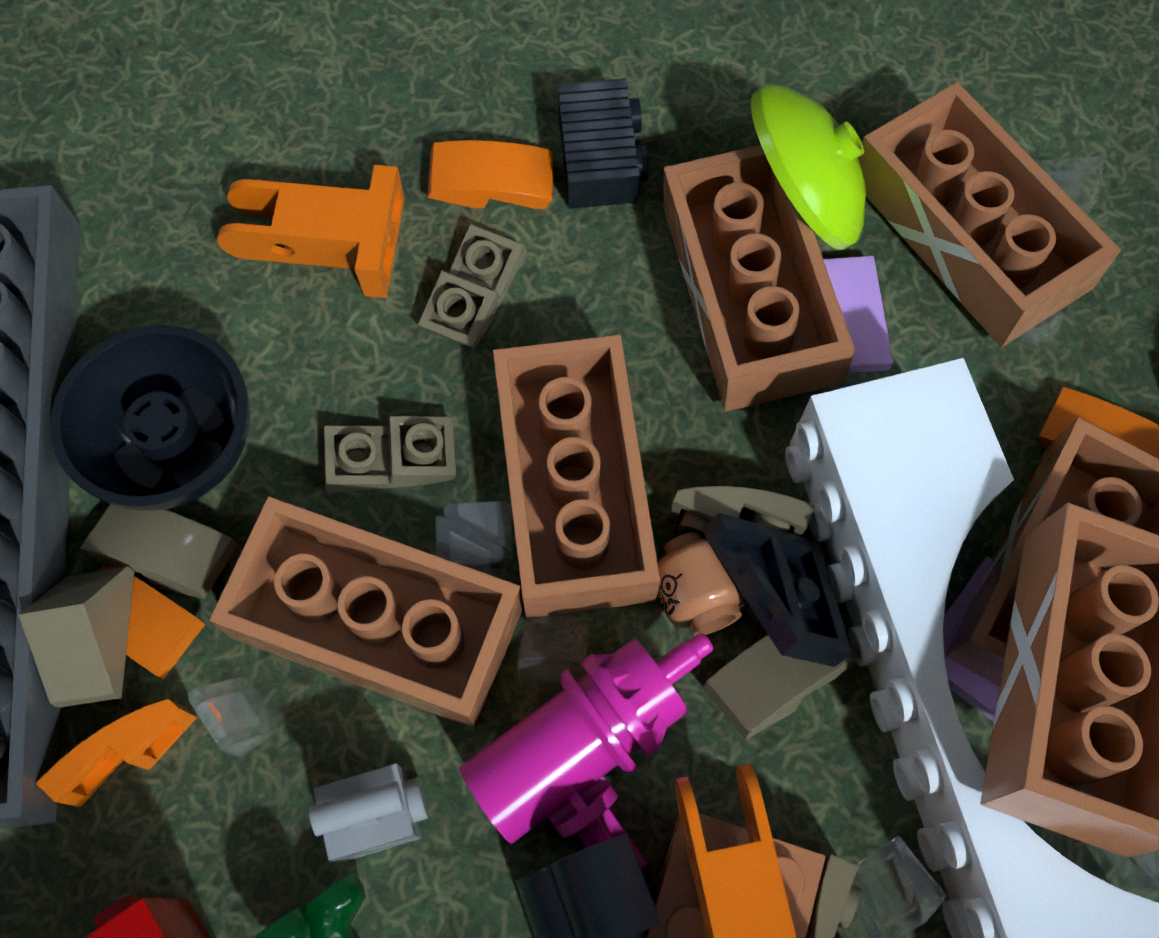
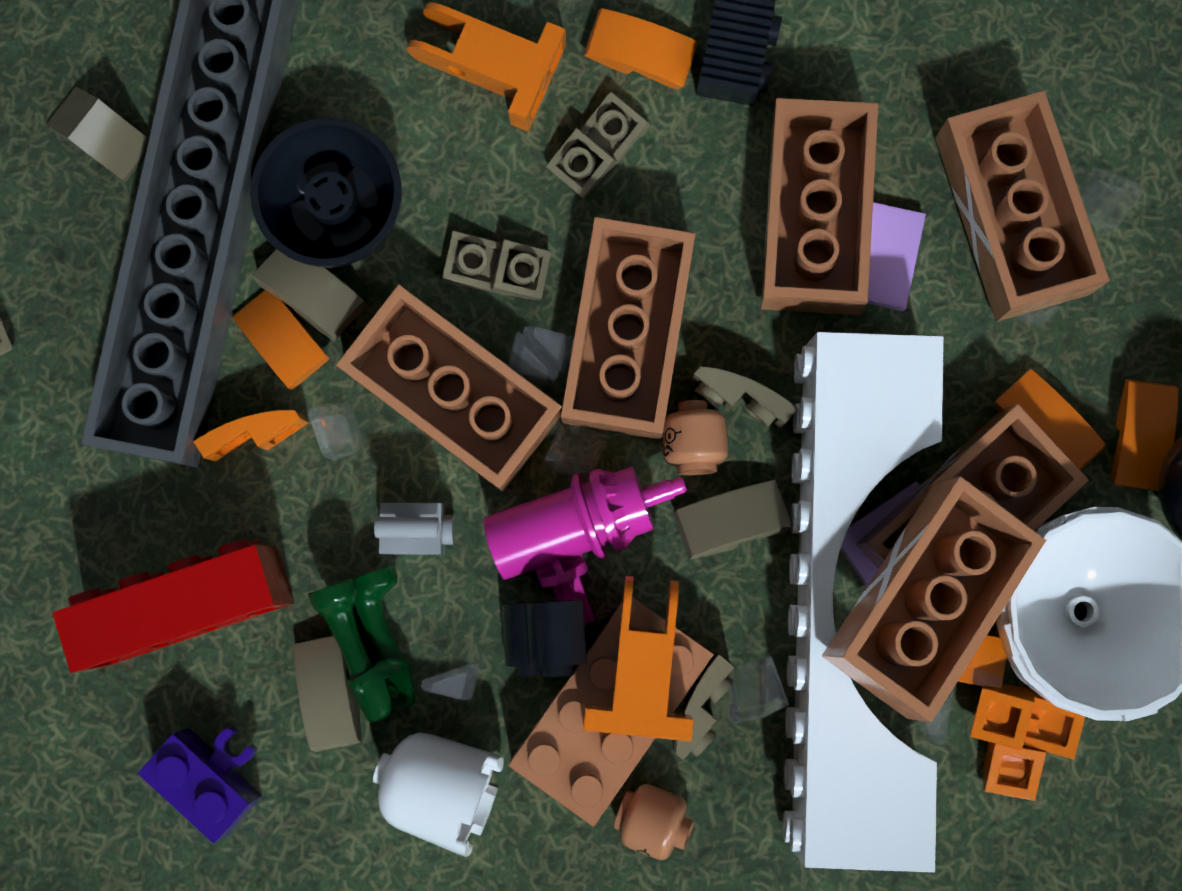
camera: 20 degrees right, 15 degrees up
dark tan slope [18,566,135,708] -> none
black wing [703,513,852,667] -> none
lime dish [751,83,866,250] -> none

